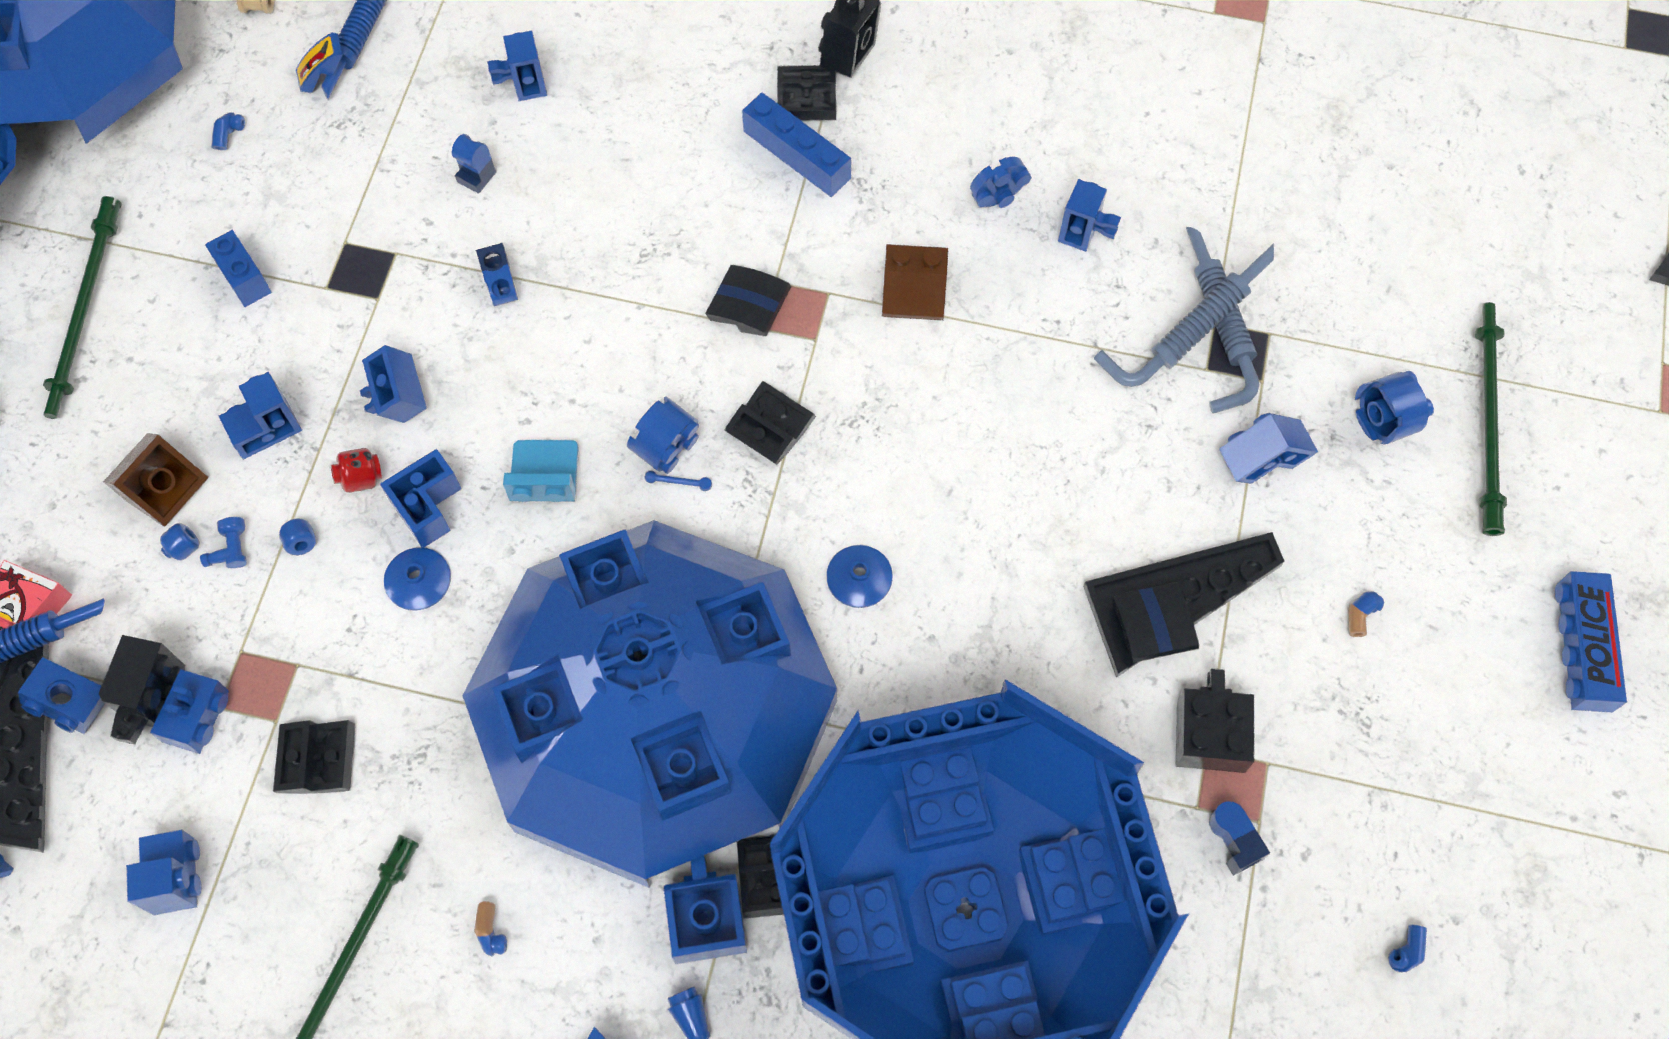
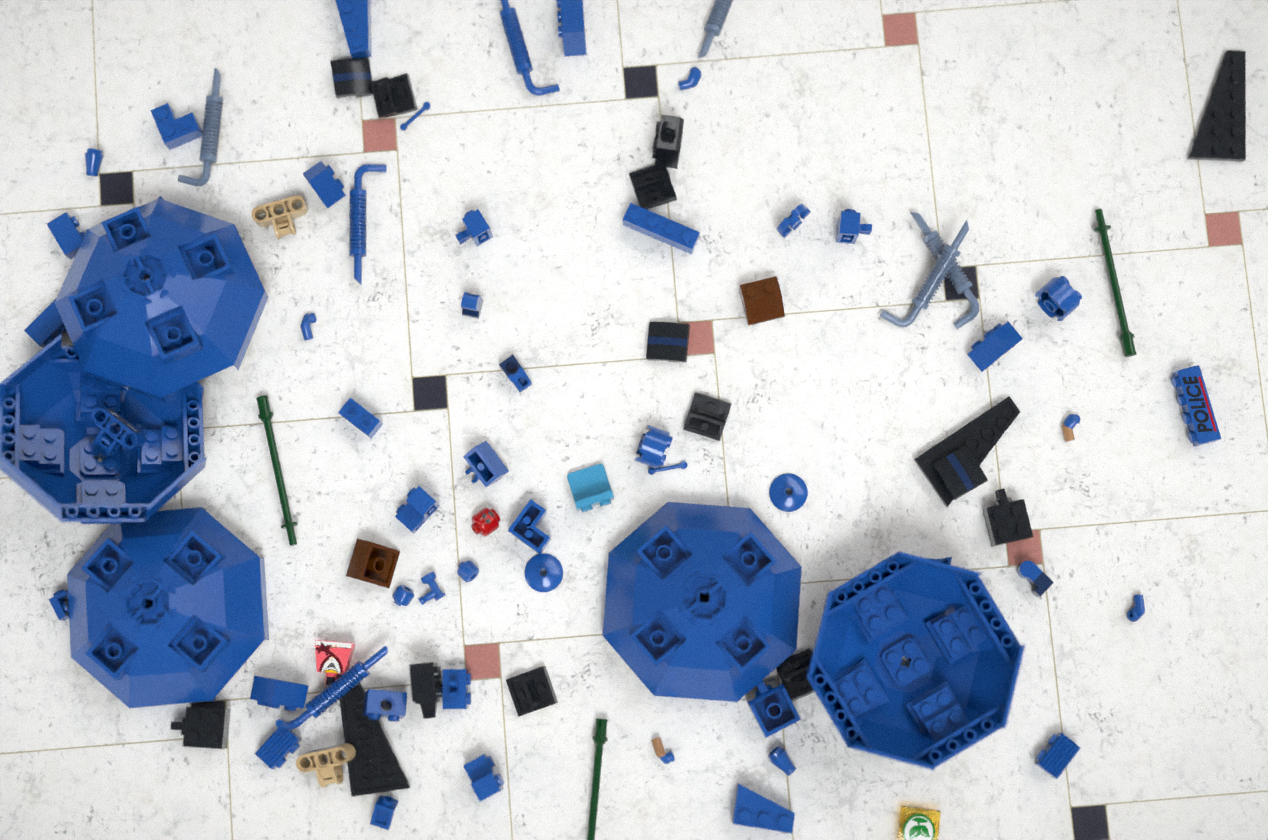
camera: 15 degrees left, 15 degrees up
slope [296,32,343,93] -> none

